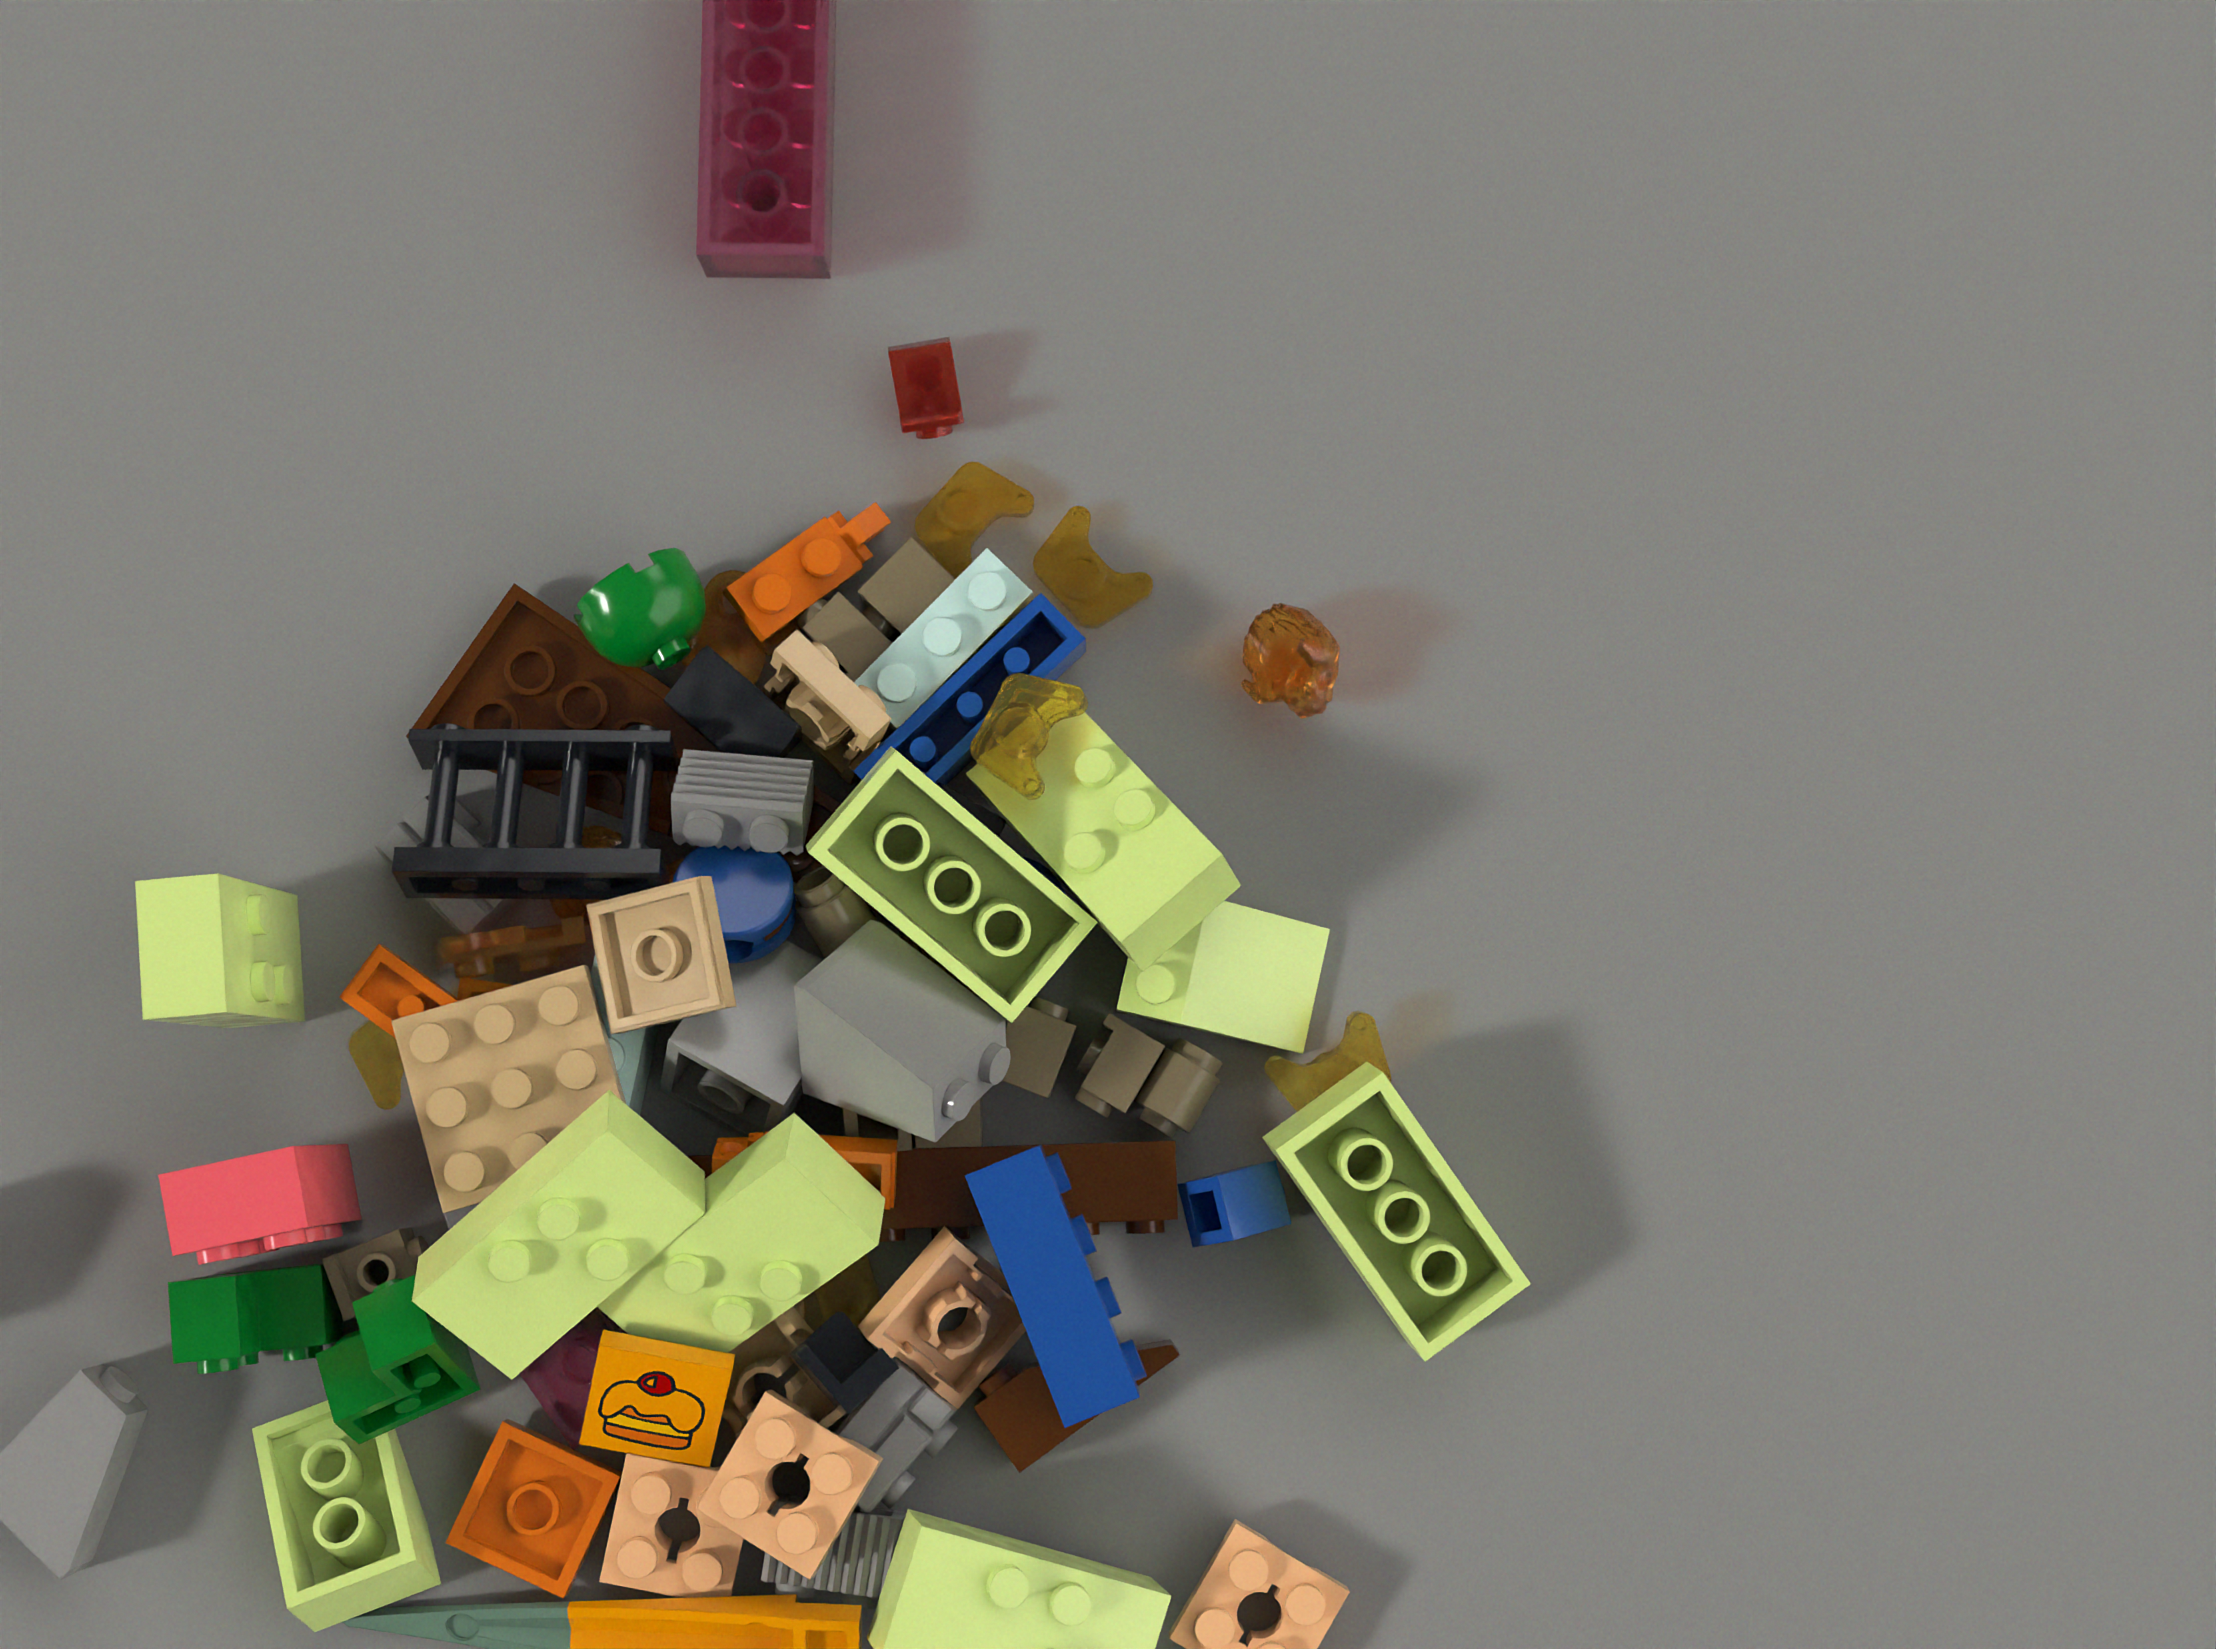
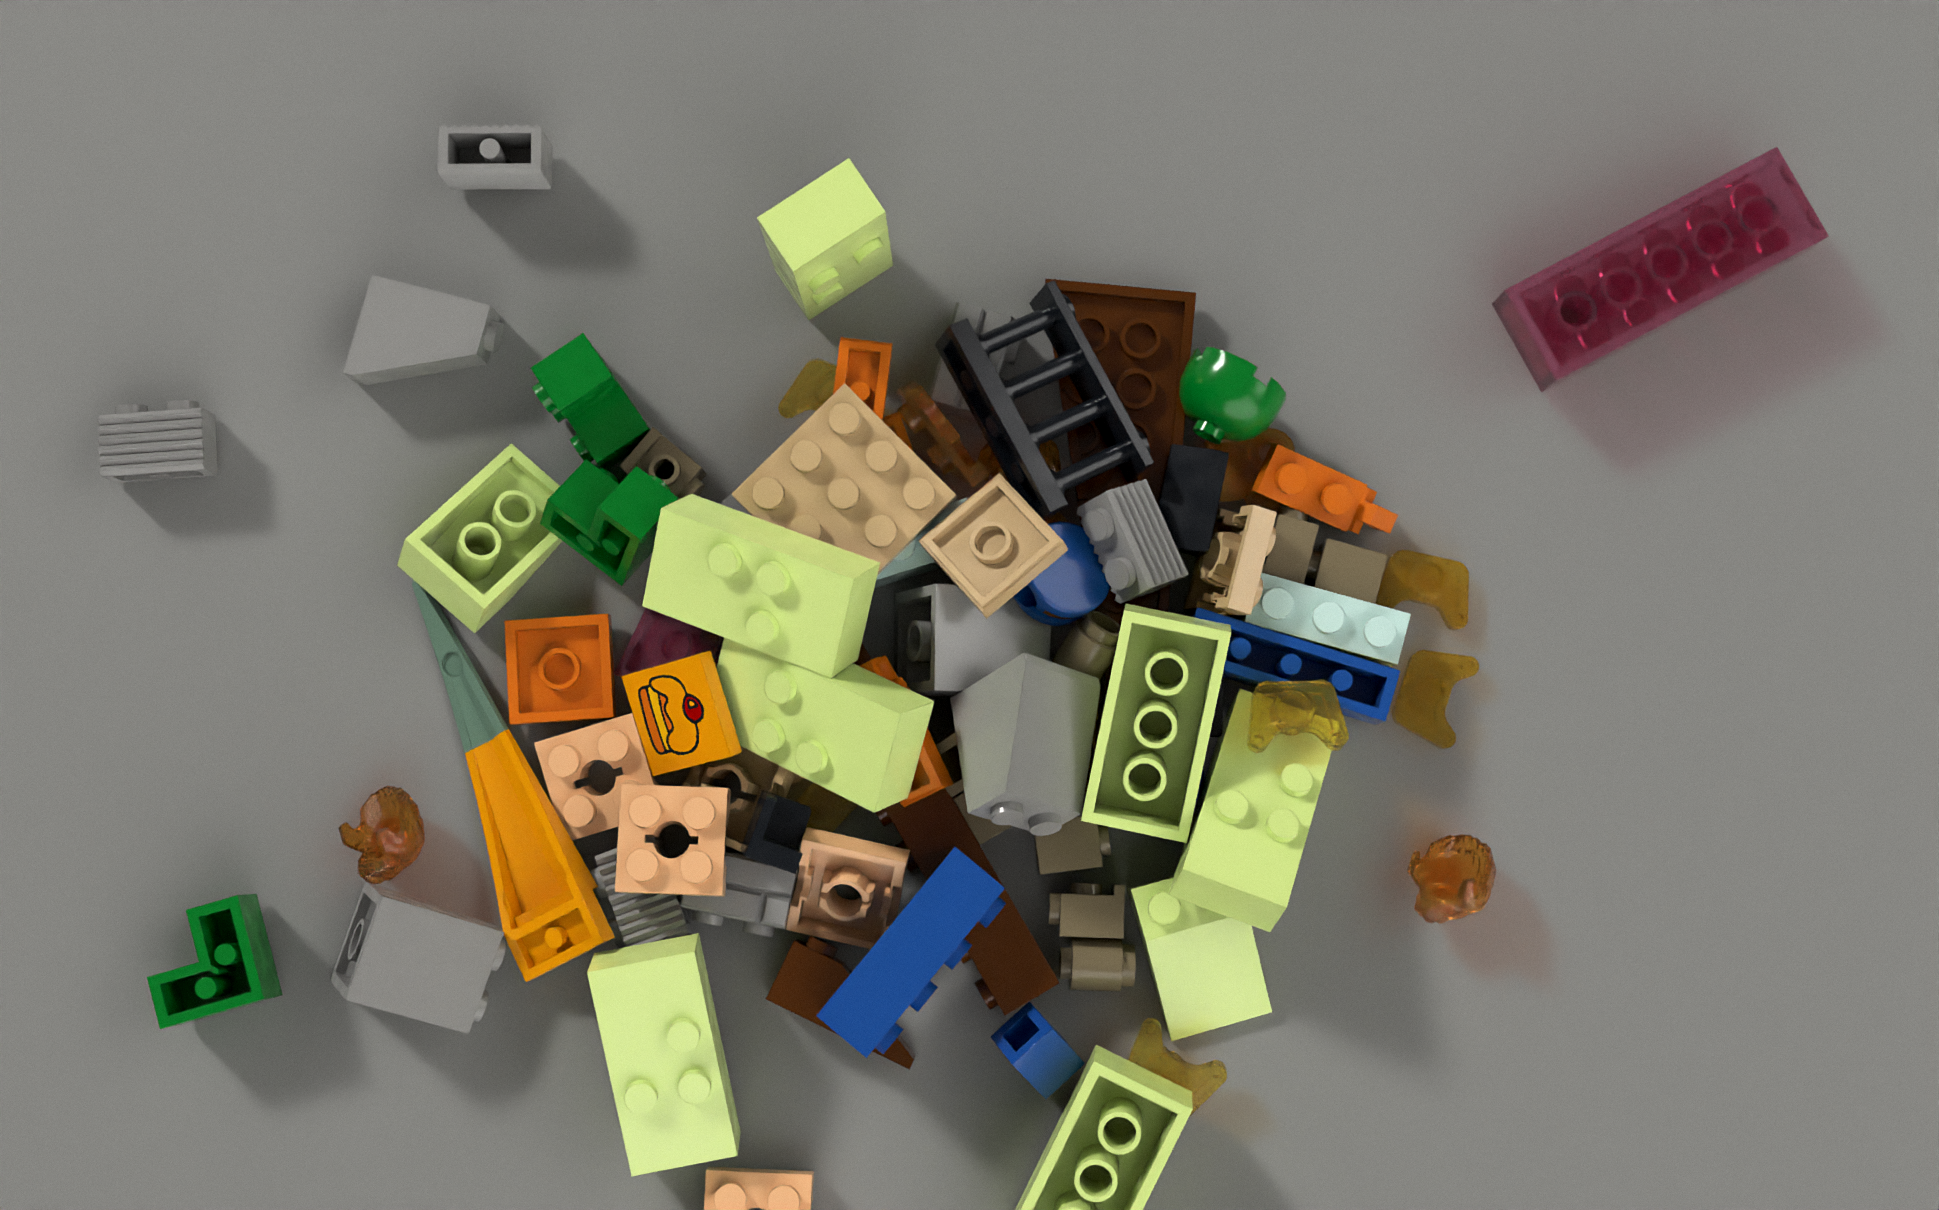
camera: 65 degrees right, 0 degrees up
coral brick [158,1144,362,1265] -> none
clear red bracket [888,337,964,439] -> none

